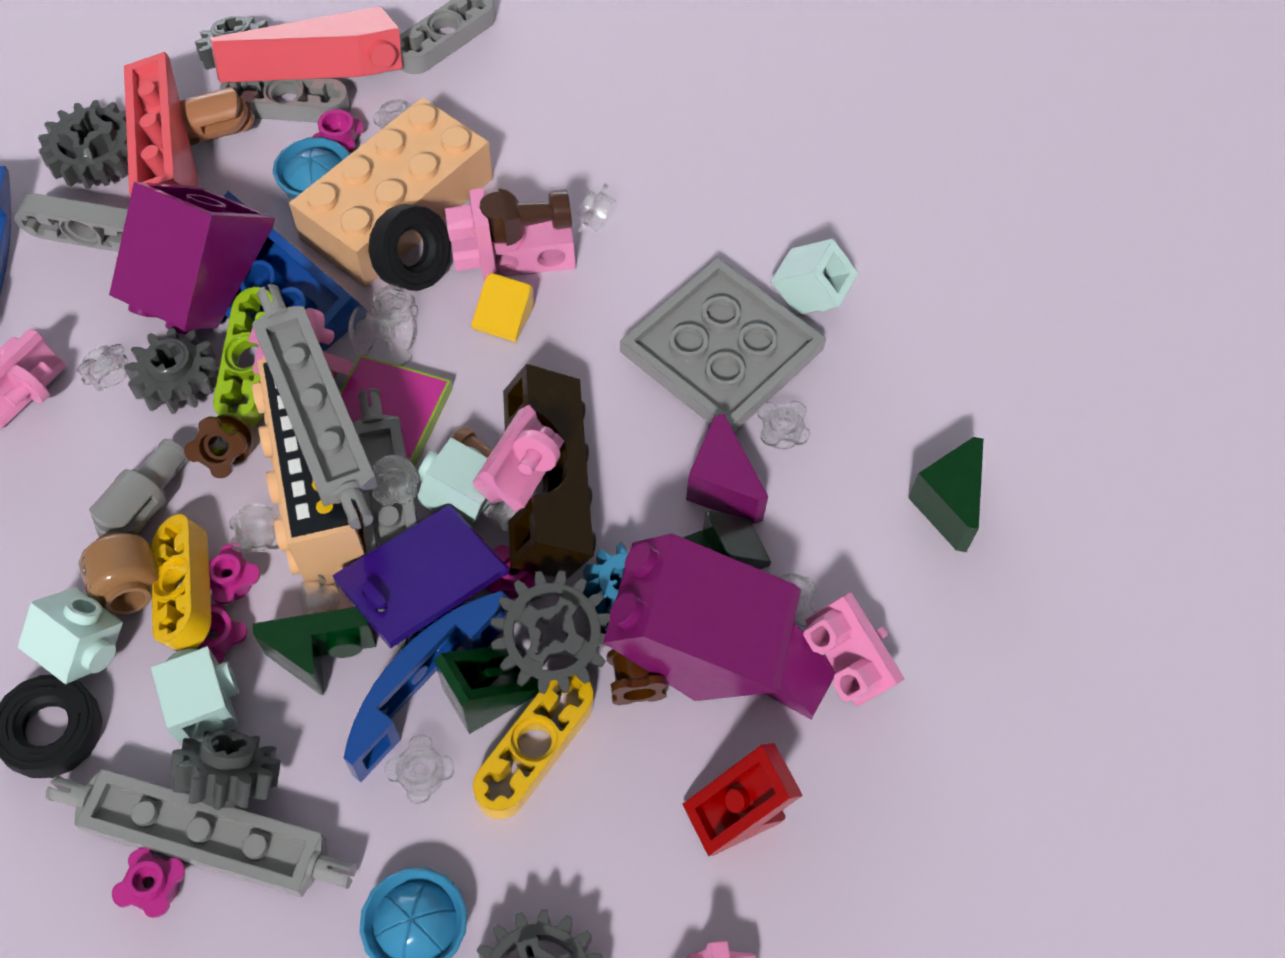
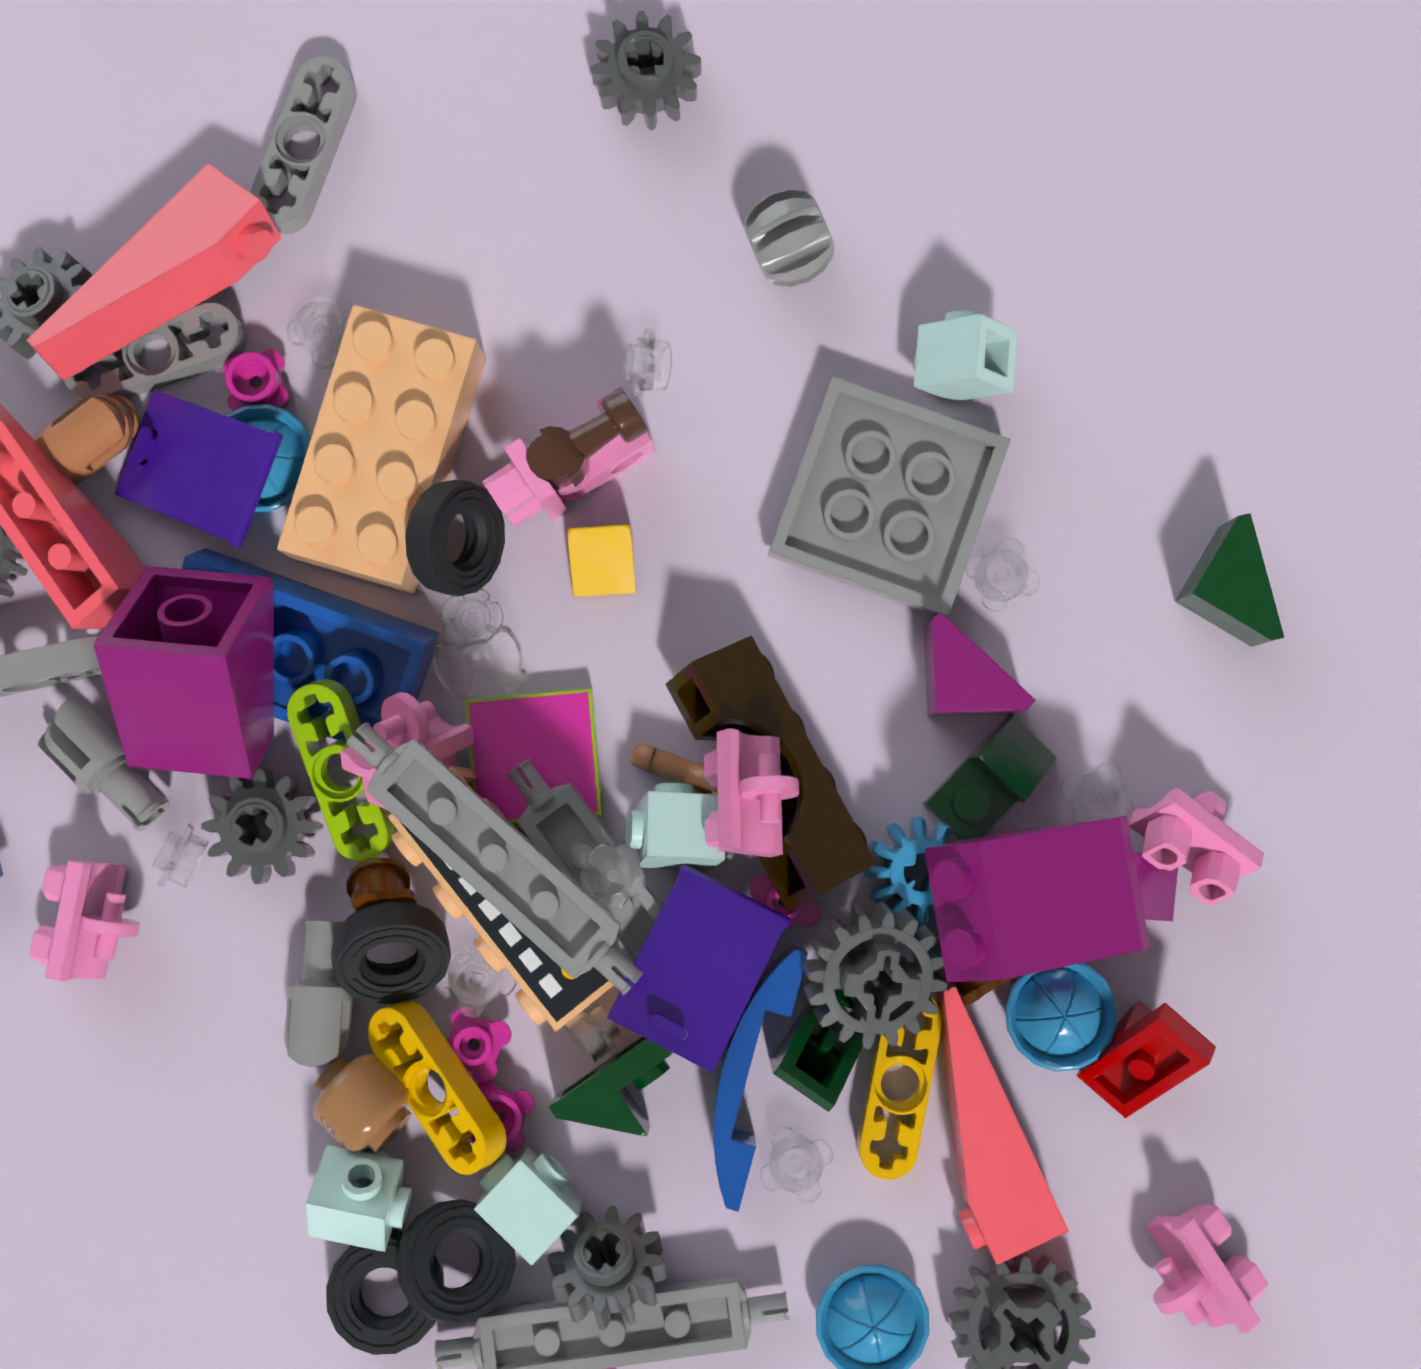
camera: 20 degrees left, 25 degrees up
none -> light grey arm [38,697,170,831]
none -> dark purple container [114,389,283,547]
none -> black tyre [331,901,451,1004]
none -> black tyre [396,1199,516,1325]
none -> dark grey gear [591,11,701,130]
none -> light grey piece [745,189,834,287]
none -> coral slope [936,980,1069,1265]
none -> dark azure hat [1005,963,1118,1072]

